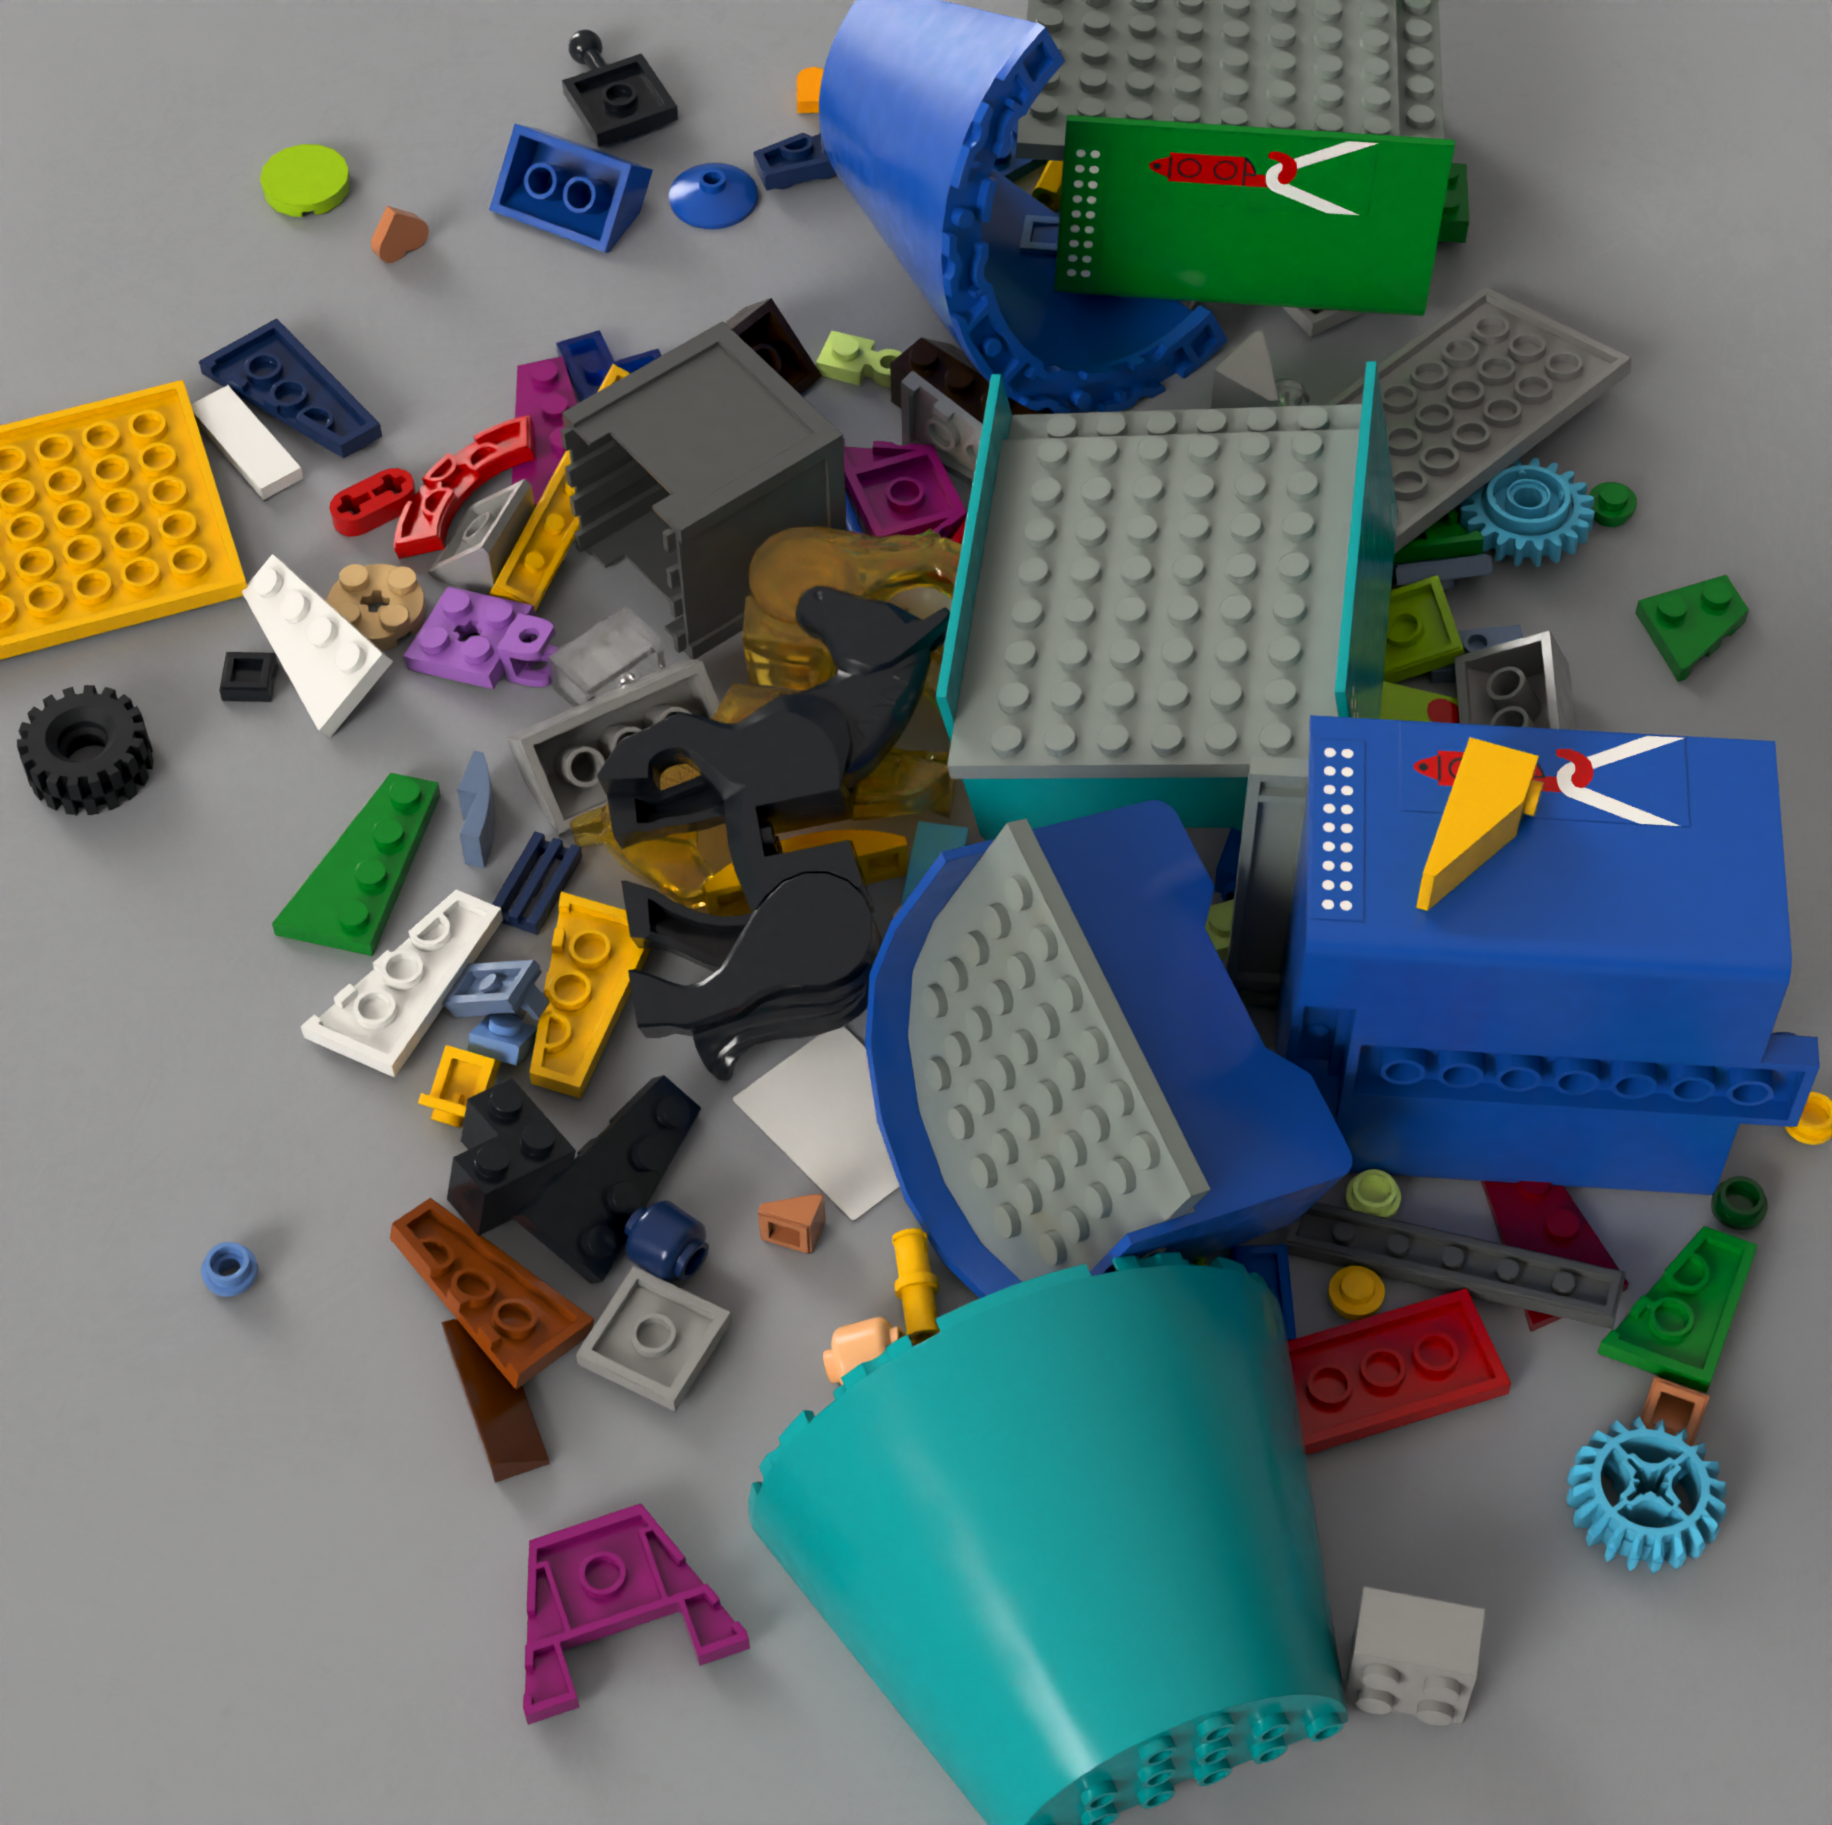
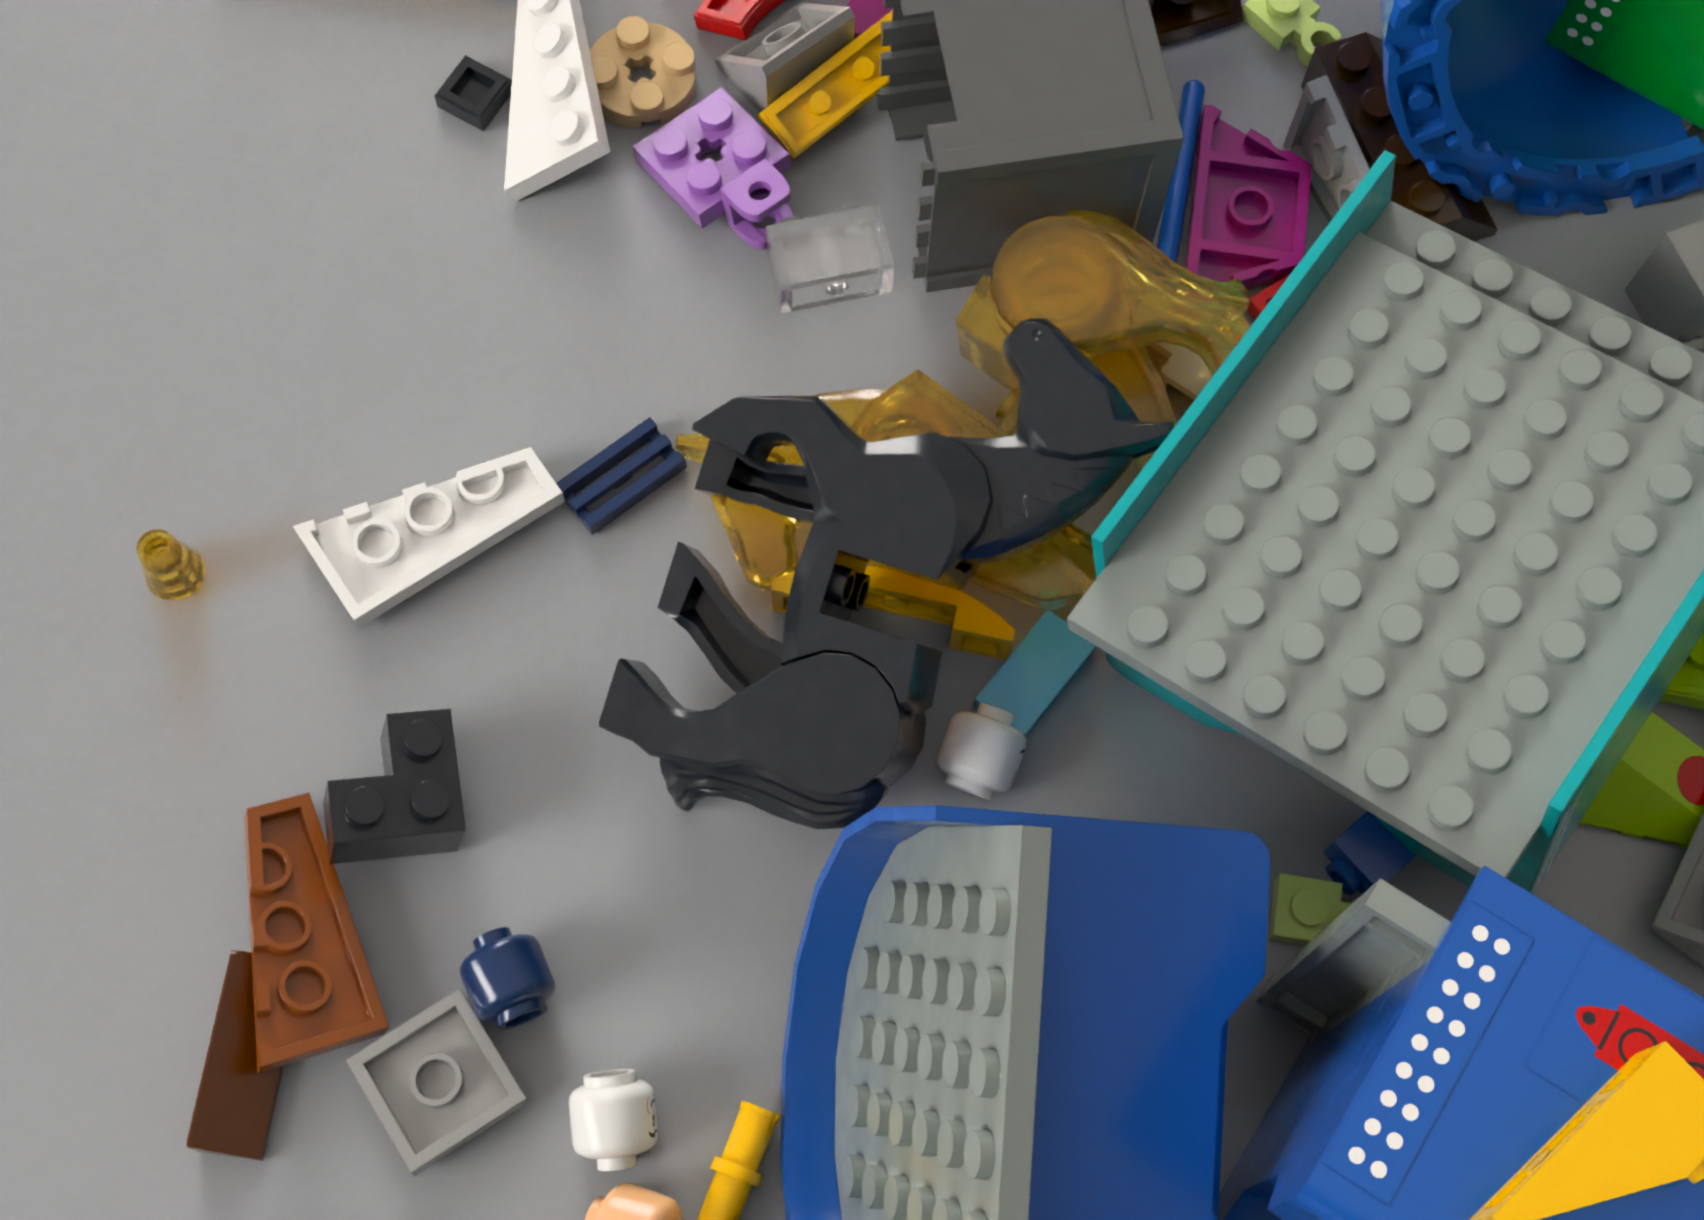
camera: 25 degrees right, 15 degrees up
black tyre [17,685,154,815] -> none
medium blue plate [201,1242,258,1297] -> none
green wing [272,773,441,956] -> none
yellow bracket [418,1045,501,1128] -> none
sand blue plate [442,960,550,1020] -> none
sand blue slope [457,750,495,868] -> none
medium blue plate [467,1013,537,1066] -> none
light grey slope [506,659,727,834] -> none
black wing [512,1075,701,1284] -> none
yellow wing [530,891,651,1099] -> none
white sticker [733,1026,900,1220] -> none
nougat slope [758,1194,826,1254] -> none
none -> clear yellow cone [136,529,205,600]
none -> white head [568,1069,658,1171]

